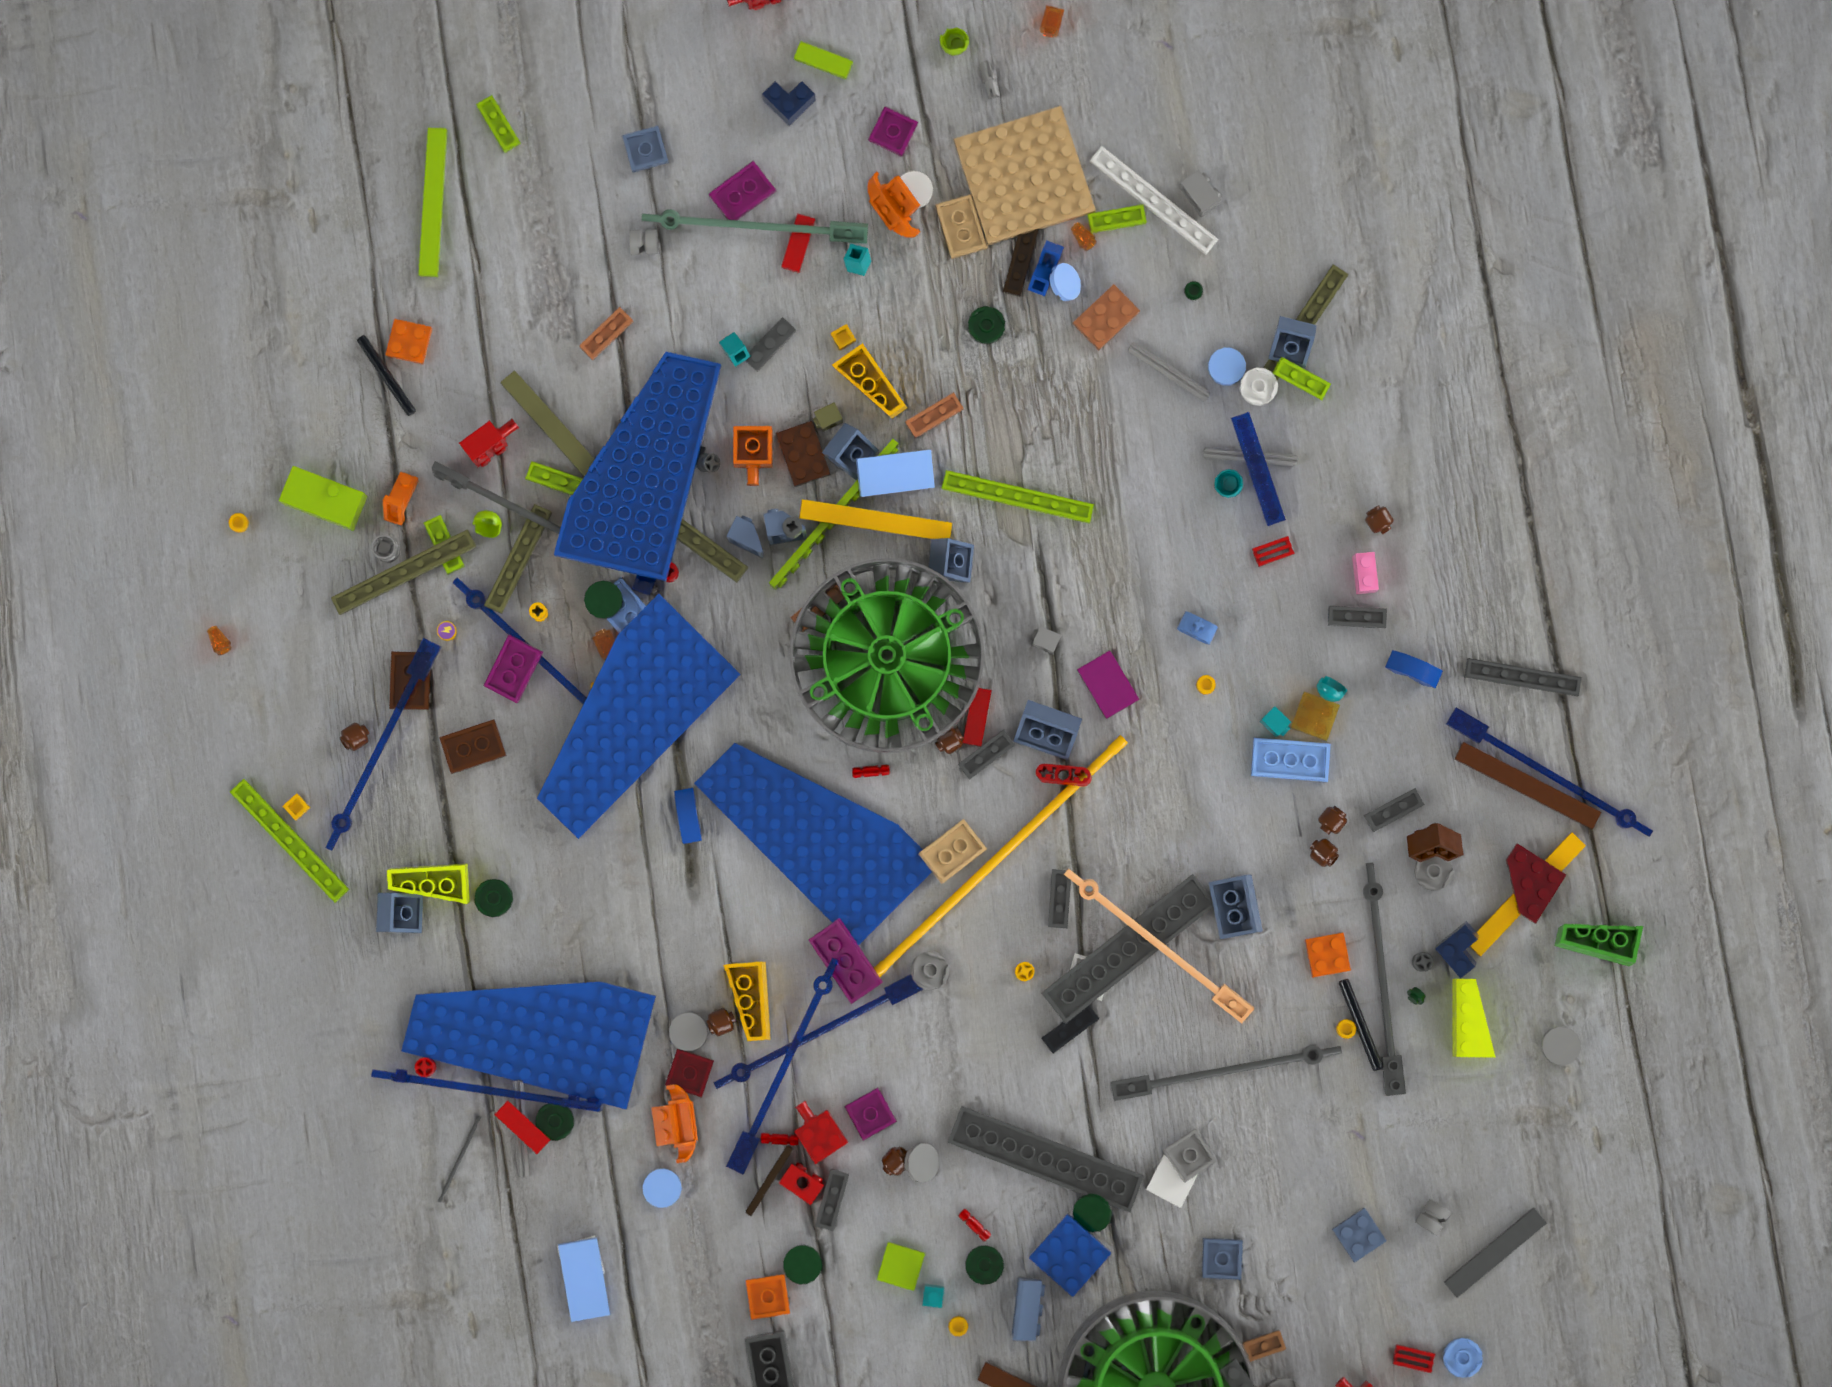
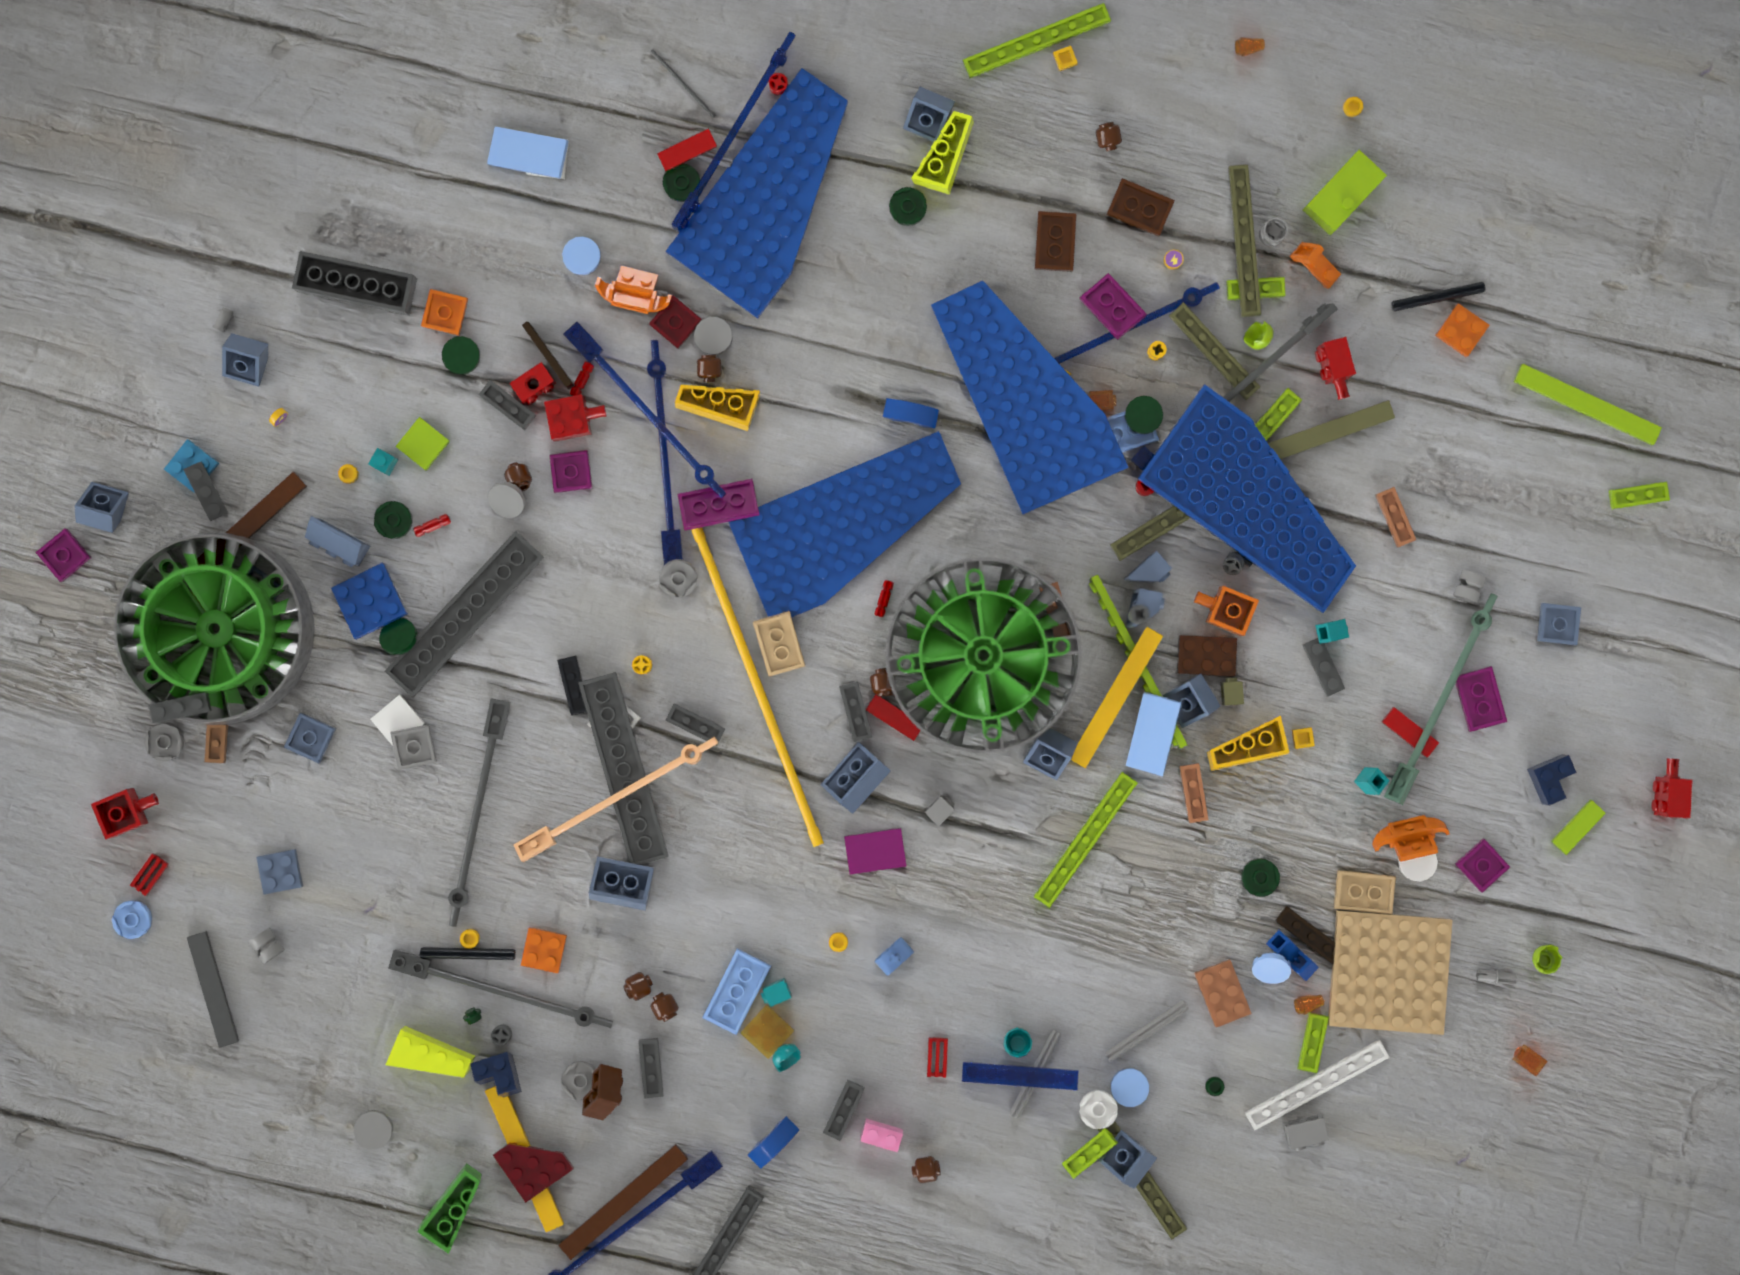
camera: 110 degrees right, 5 degrees up
clear blue bar [325,638,442,851] -> none
red beam [1036,763,1092,787] -> none

